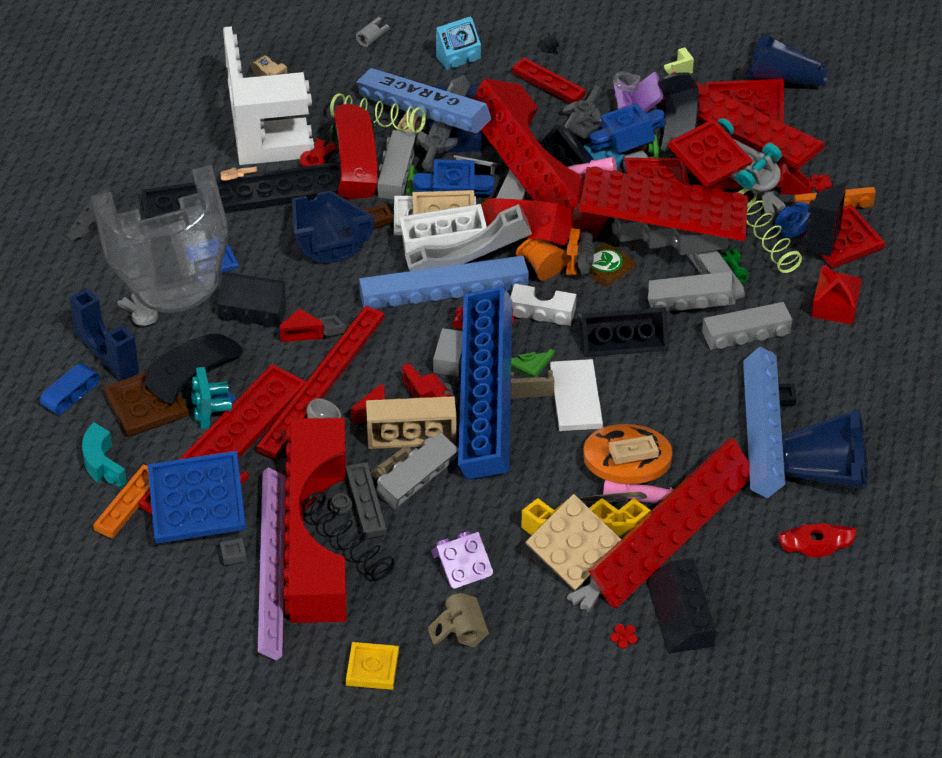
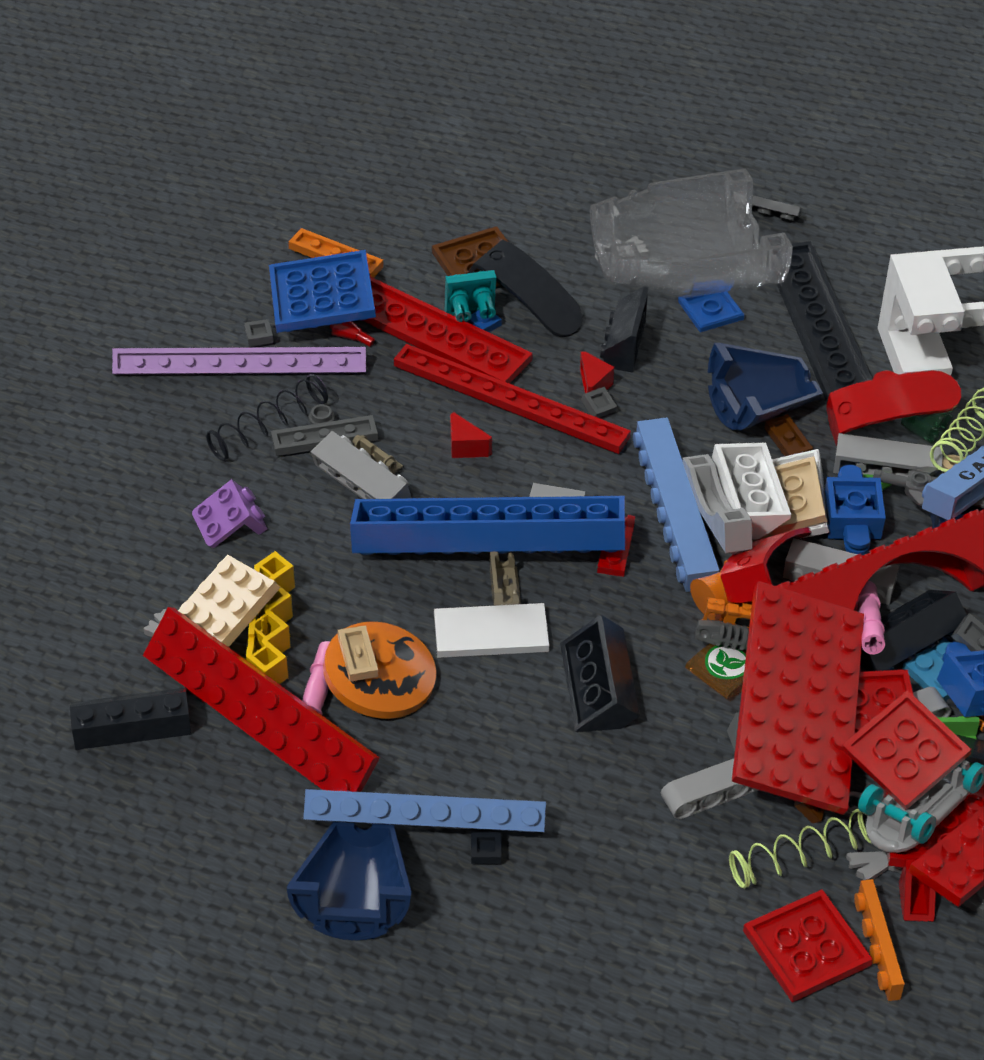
camera: 90 degrees right, 0 degrees up
blue beam [40,363,100,415] -> none
dark blue arch [69,288,139,381] -> none
teal arch [82,423,127,488] -> none
light nougat piece [220,166,257,180] -> none
red arch [284,418,346,623] -> none
light grey piece [307,398,341,418] -> none
yellow plate [346,642,399,690] -> none
tan brick [366,396,456,449] -> none
red plate [402,363,457,411] -> none
dark tan piece [428,593,489,647] -> none
light grey piece [454,155,500,175] -> none
white arch [510,284,576,326] -> none
bright green tile [511,349,554,378] -> none
light grey piece [579,492,647,502] -> none
red plant [610,624,637,648] -> none
light grey brick [648,271,736,312] -> none
light grey brick [702,302,792,350] -> none
green hinge [718,248,749,284] -> none
blue tile [775,202,811,238] -> none
red piece [778,523,856,557] -> none
black slope [804,183,847,257] -> none
red plant [810,174,832,192] -> none
red piece [811,265,862,325] -> none

